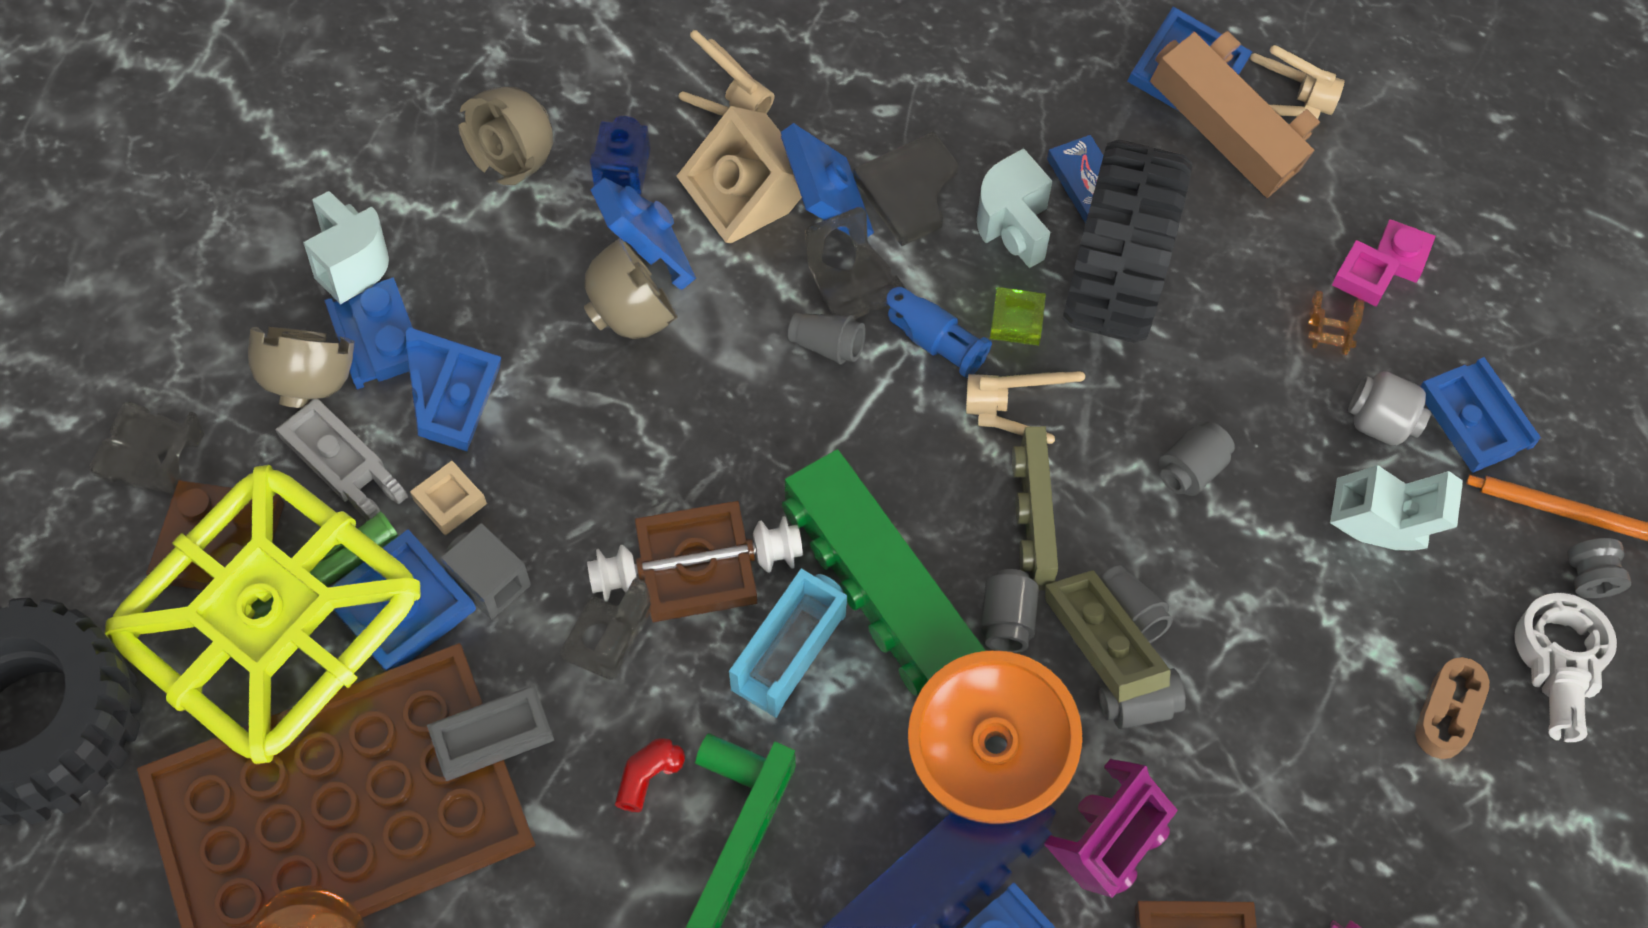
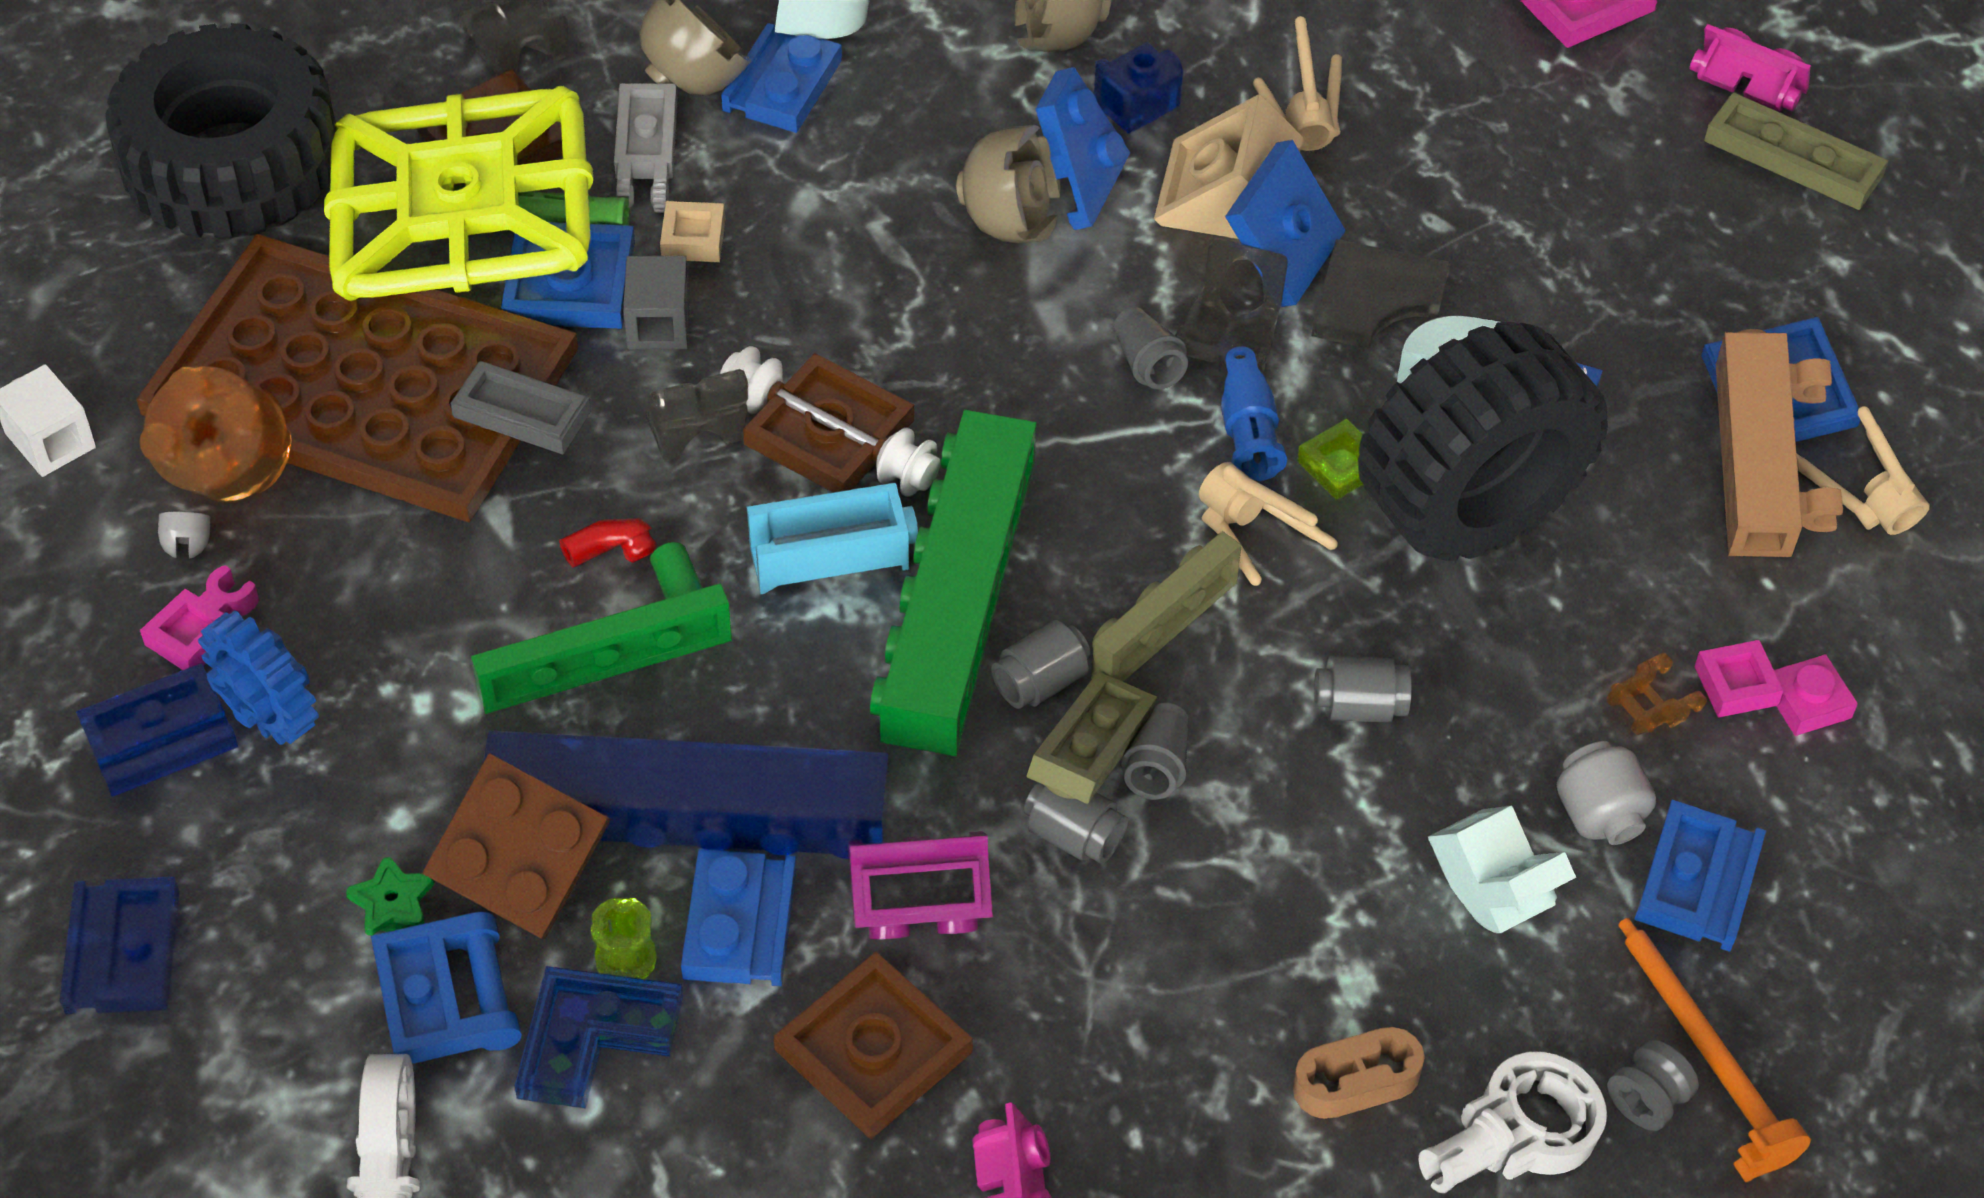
camera: 45 degrees right, 10 degrees down
blue wing [405,327,501,451] -> none
orange dish [908,651,1082,824] -> none

